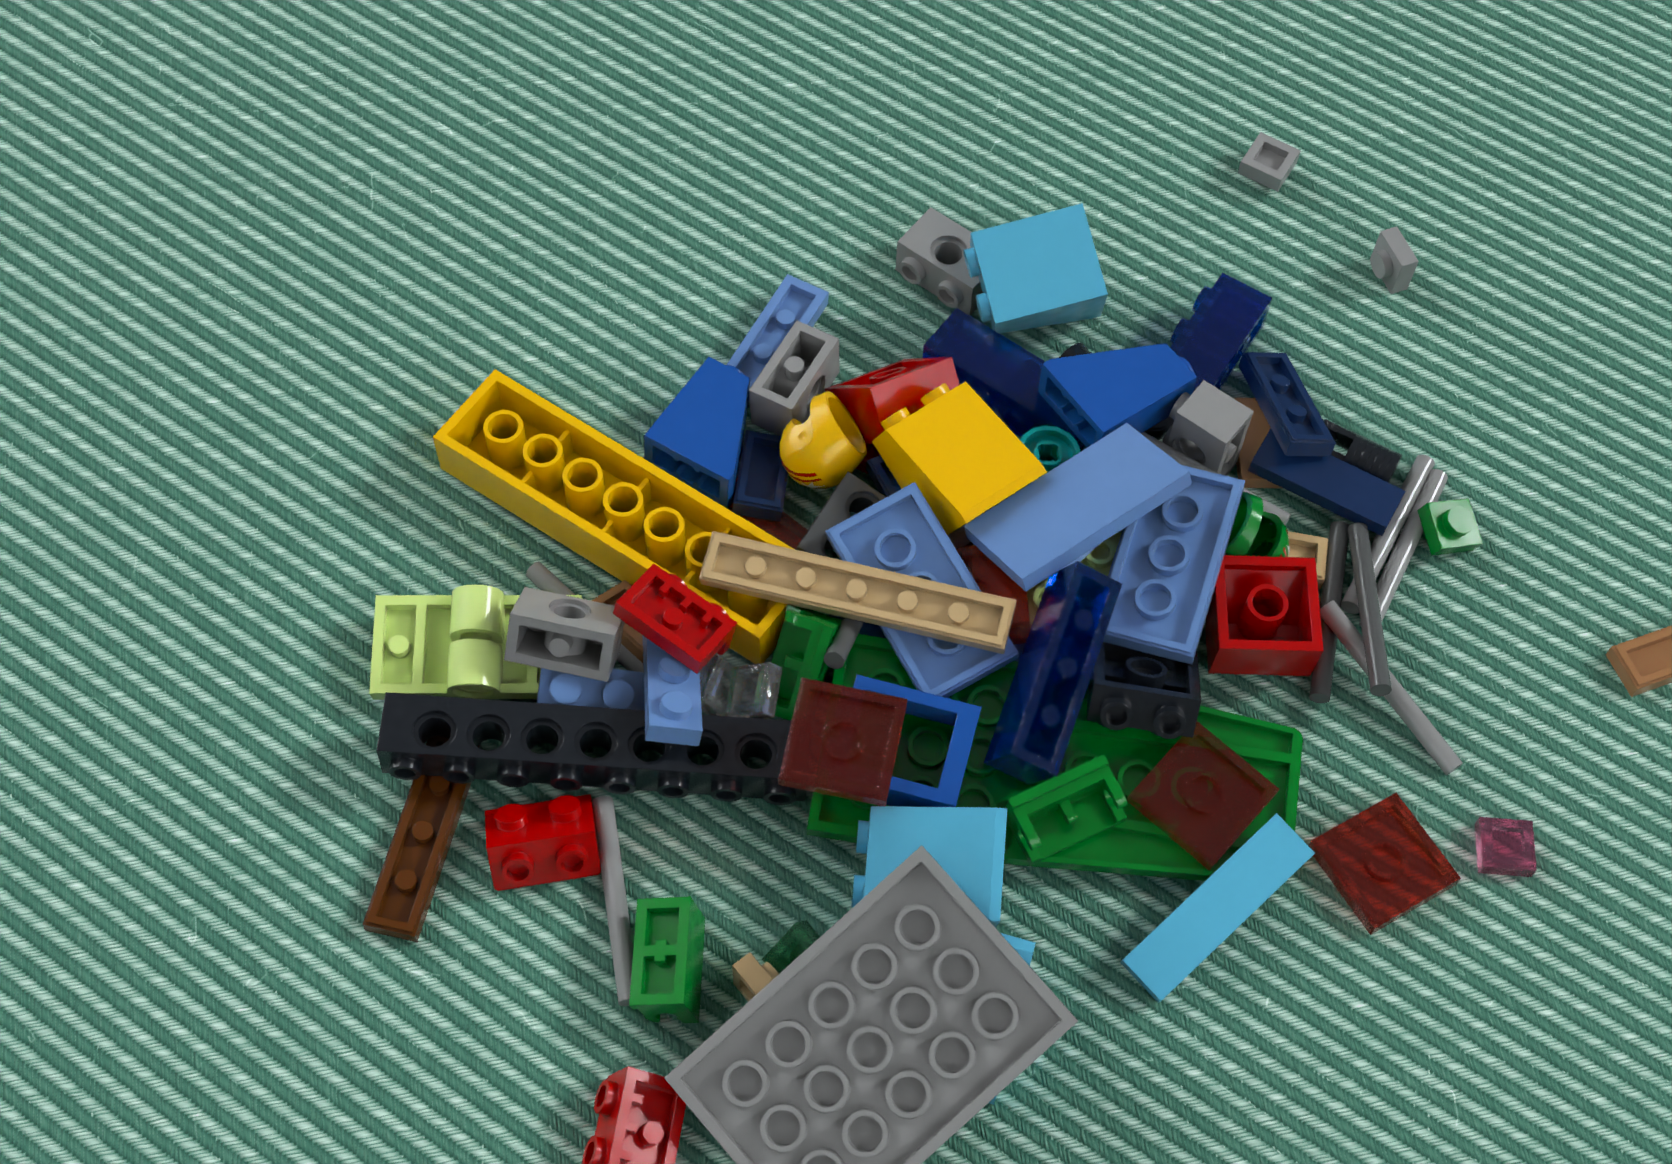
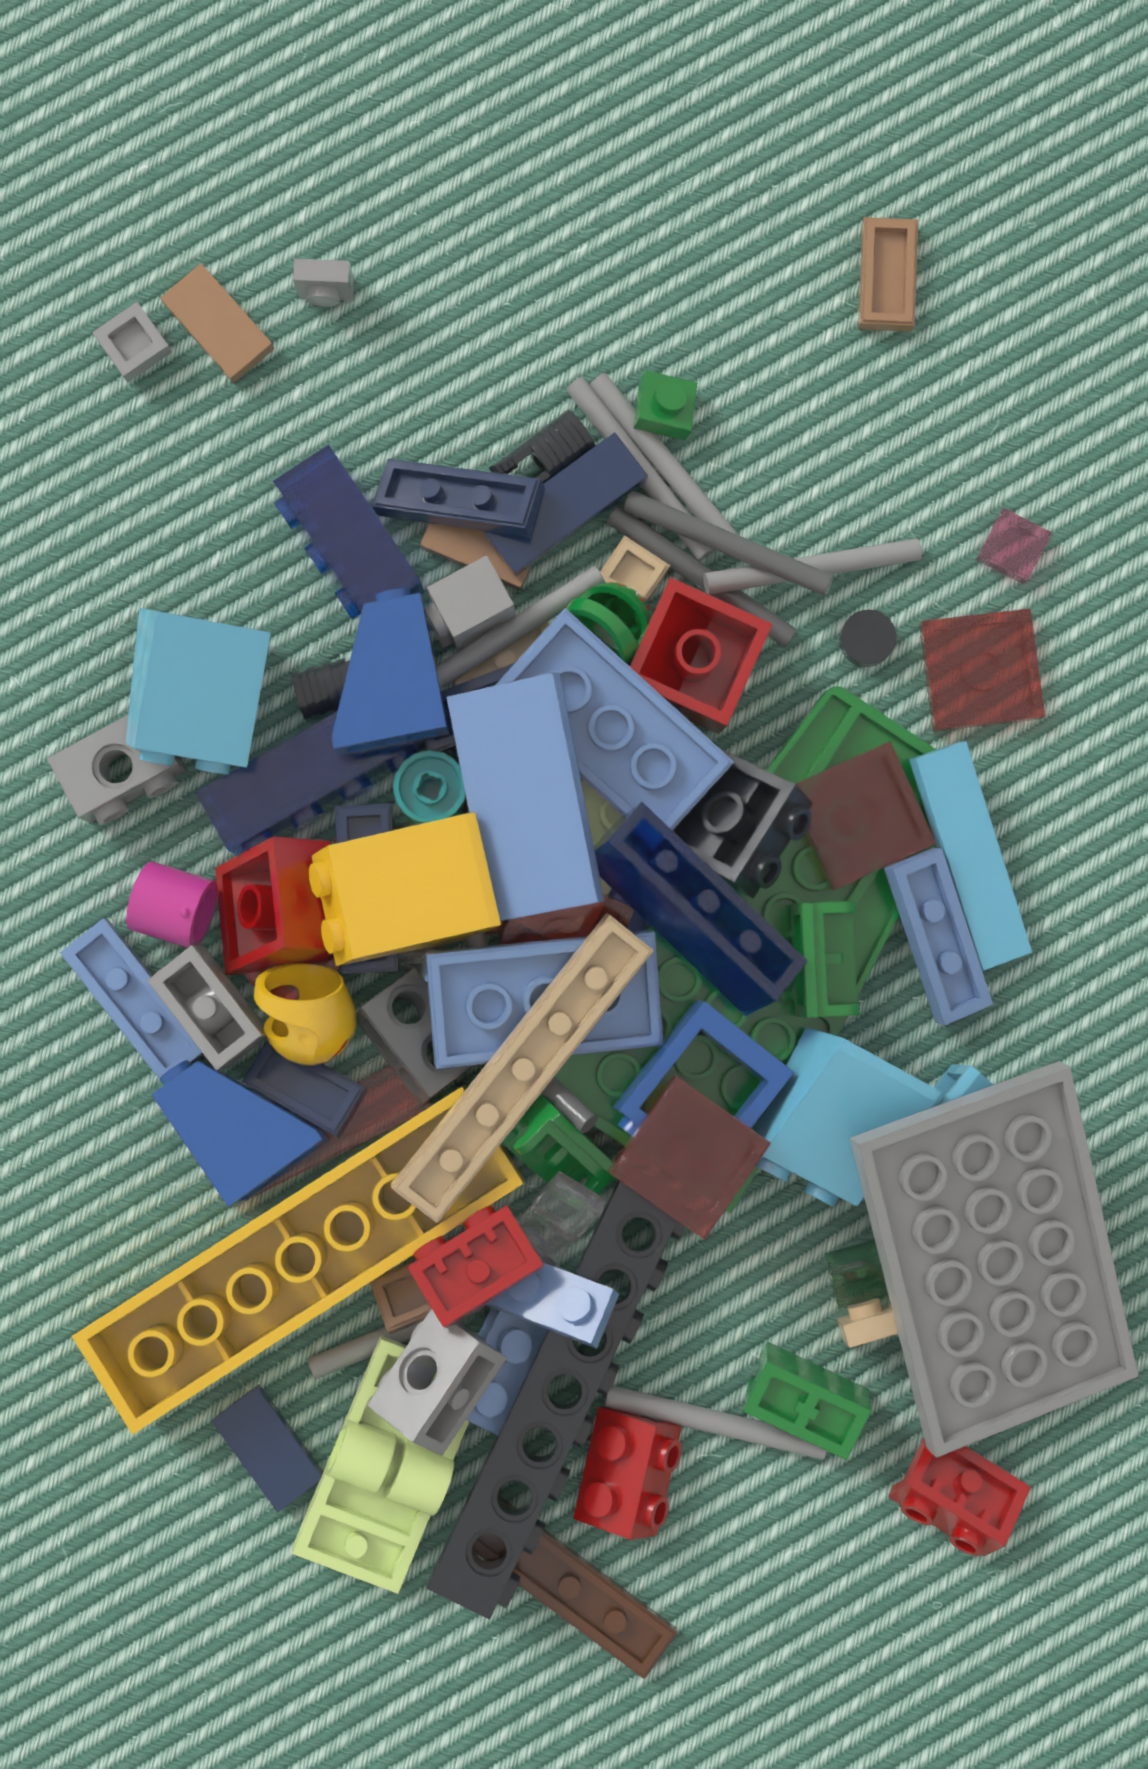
camera: 65 degrees left, 25 degrees up
none -> dark pink piece [126,861,218,948]
none -> medium nougat tile [160,263,274,384]
none -> dark blue tile [211,1384,323,1512]
none -> black tile [839,609,896,667]
none -> medium blue plate [884,847,993,1026]

